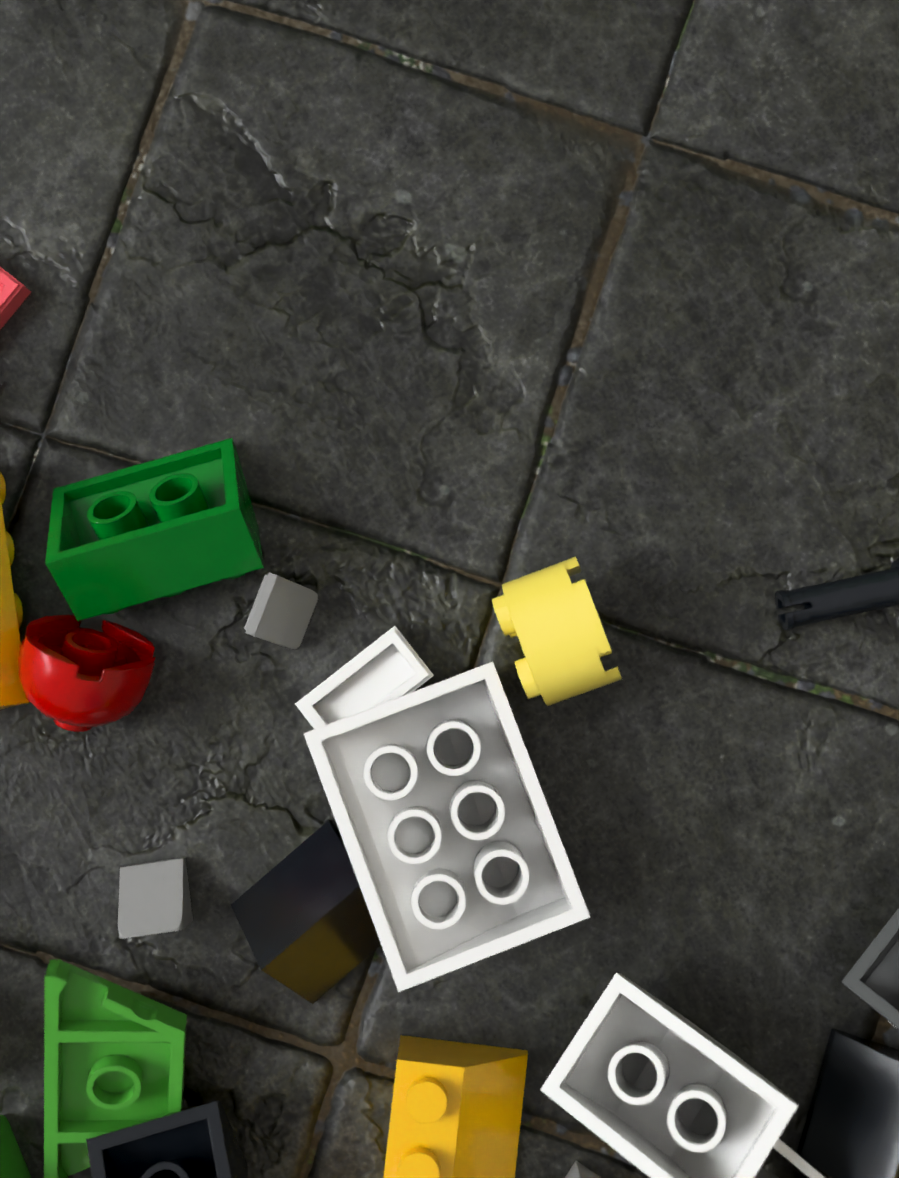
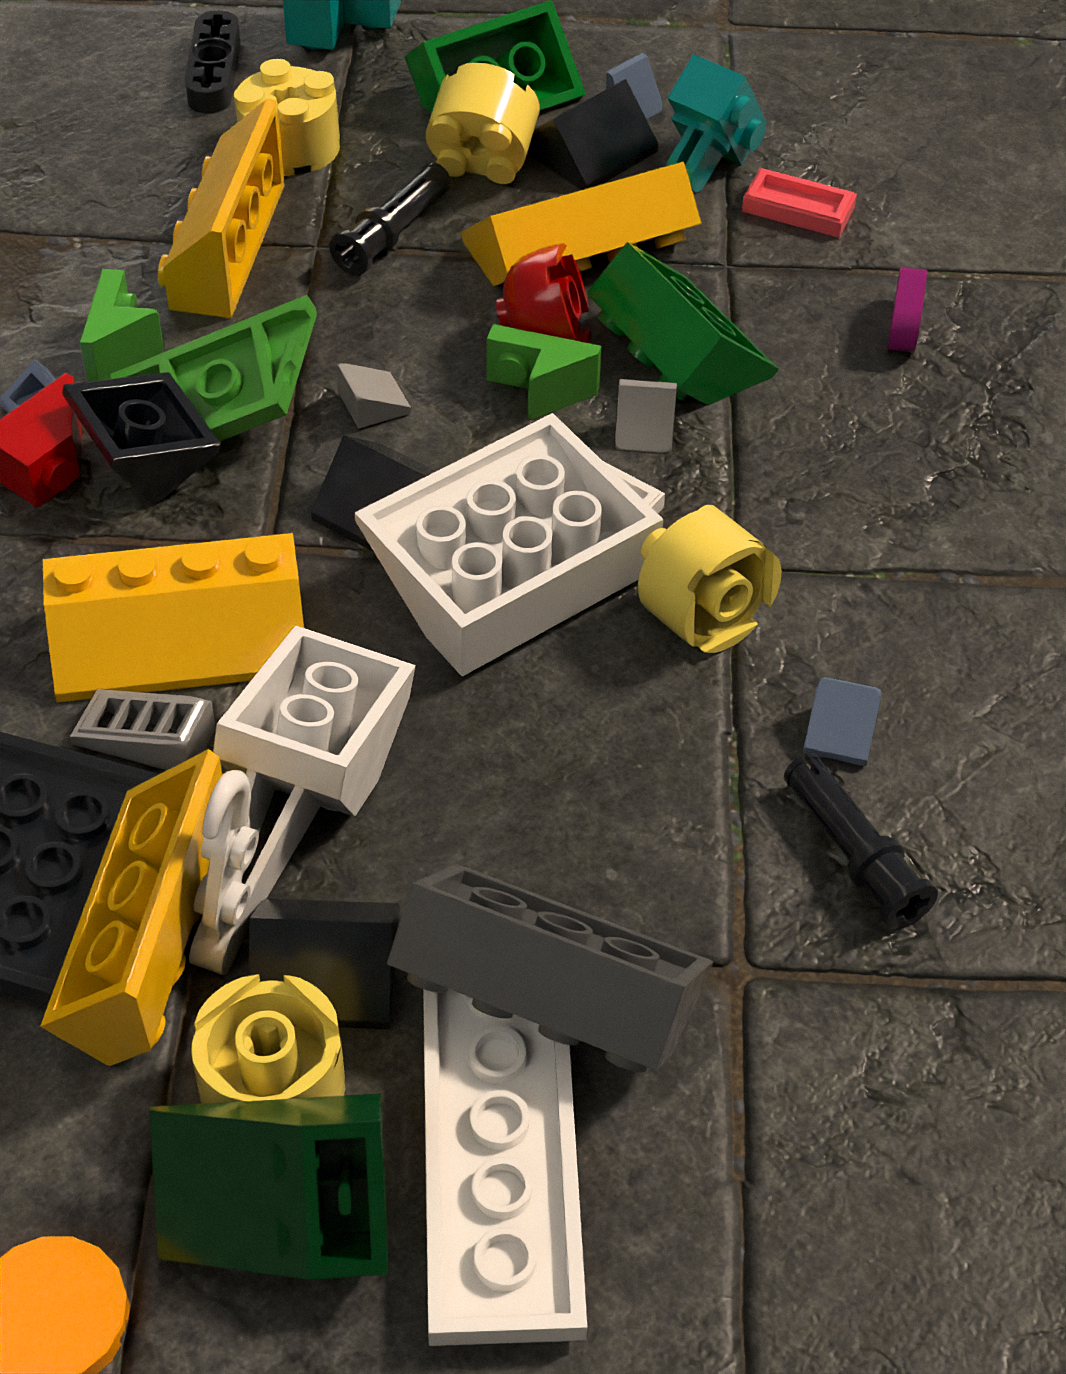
camera: 70 degrees right, 35 degrees down
none -> bright green slope [487,324,601,419]
none -> sand blue slope [803,677,882,766]
none -> magenta beam [887,266,927,354]

